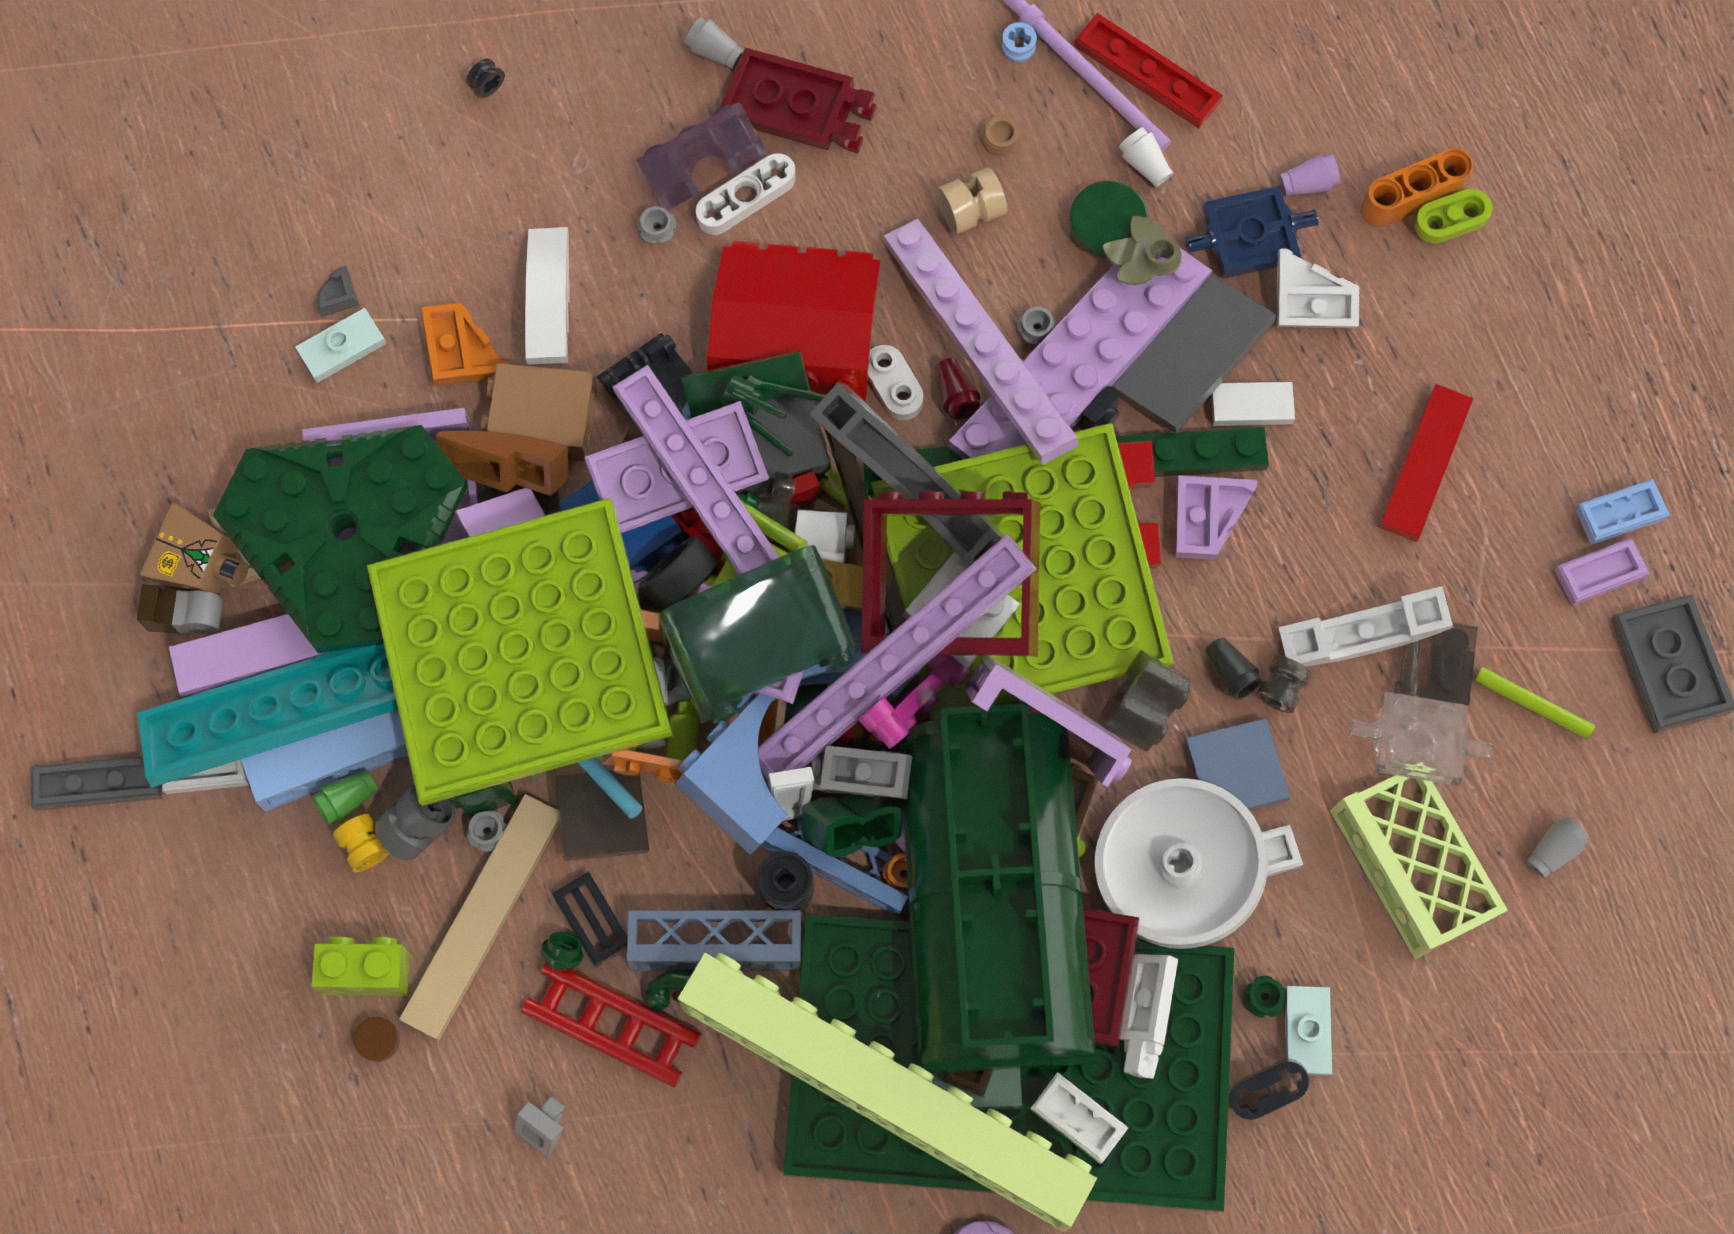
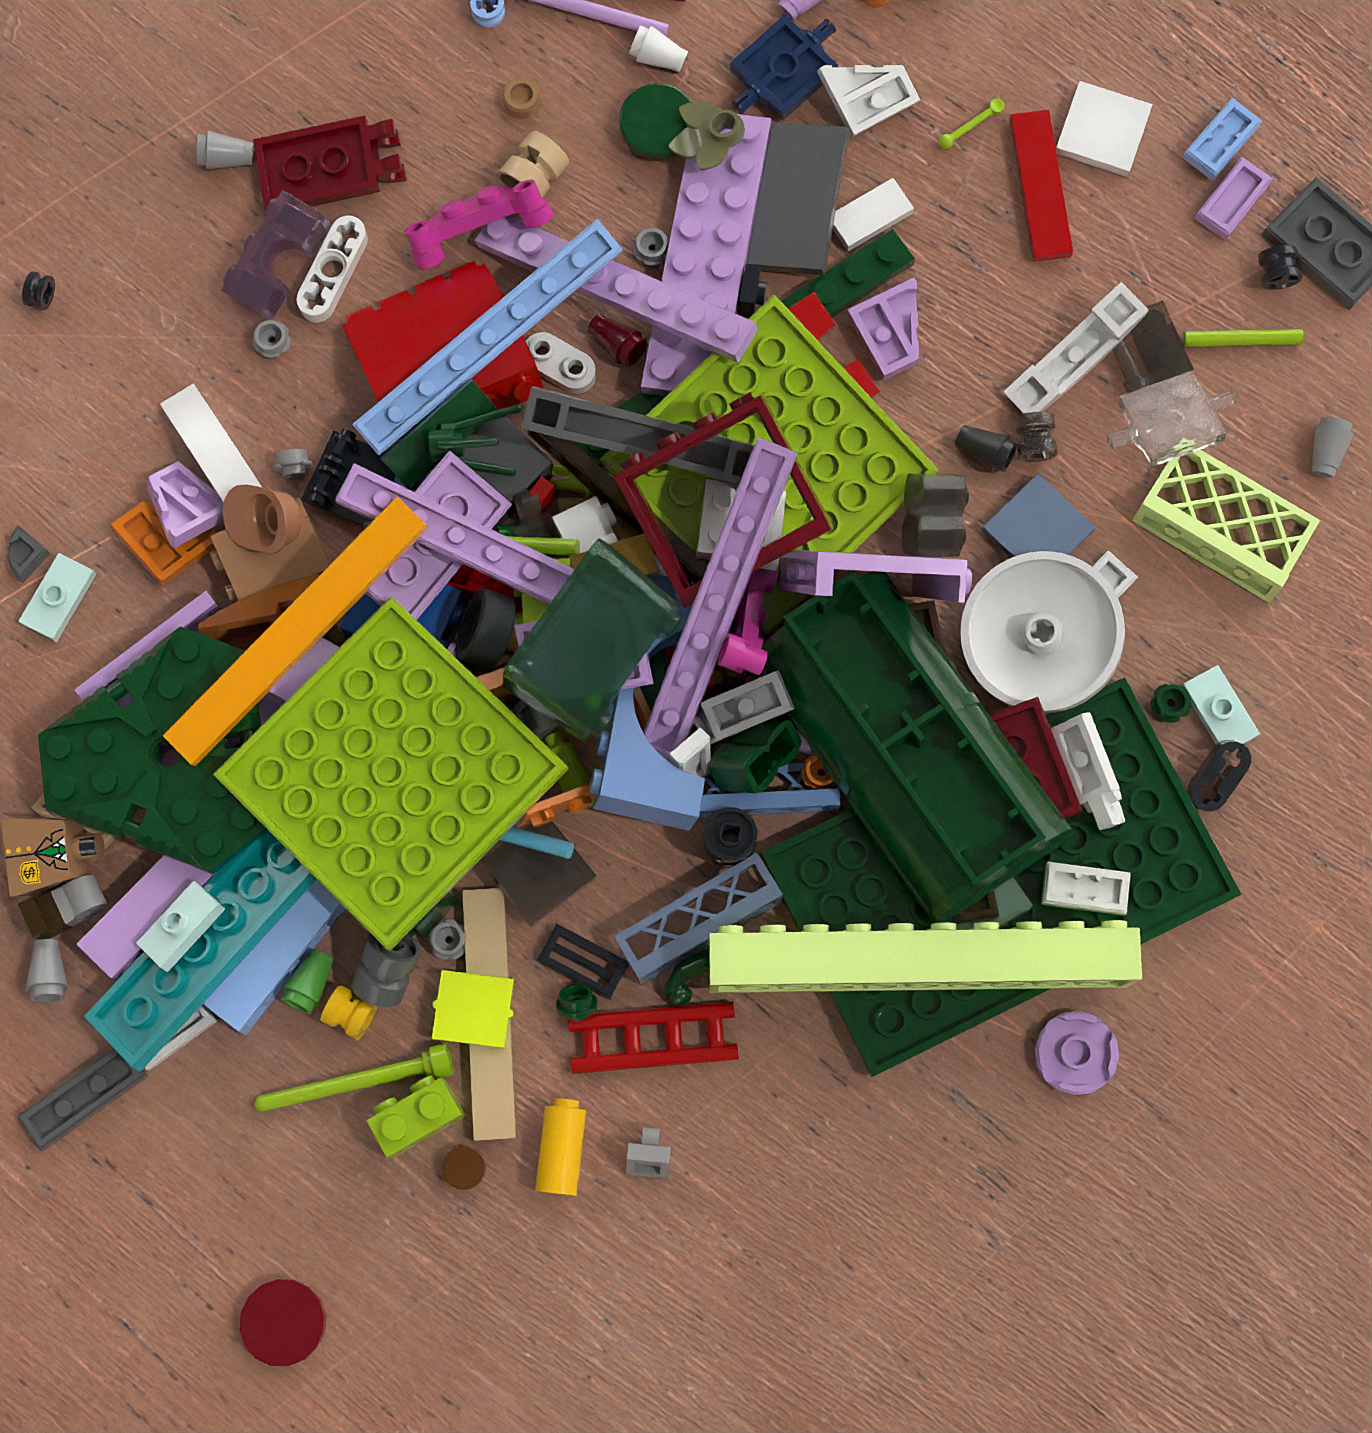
camera: 30 degrees left, 5 degrees up
none -> light grey cone [25,939,68,1003]
none -> light aqua plate [137,881,225,972]
none -> lavender wing [147,461,224,548]
none -> light orange tile [163,496,429,766]
none -> nougat piece [222,484,309,554]
none -> dark red tile [239,1279,327,1366]
none -> lime piece [254,1043,454,1112]
none -> light grey plate [273,449,313,479]
none -> light blue tile [352,219,623,456]
none -> dark pink plate [404,179,553,270]
none -> neon yellow piece [432,970,514,1048]
none -> yellow brick [535,1098,587,1196]
none -> lime hinge [938,98,1005,149]
none -> white tile [1056,81,1153,177]
none -> black wheel [1258,245,1302,290]

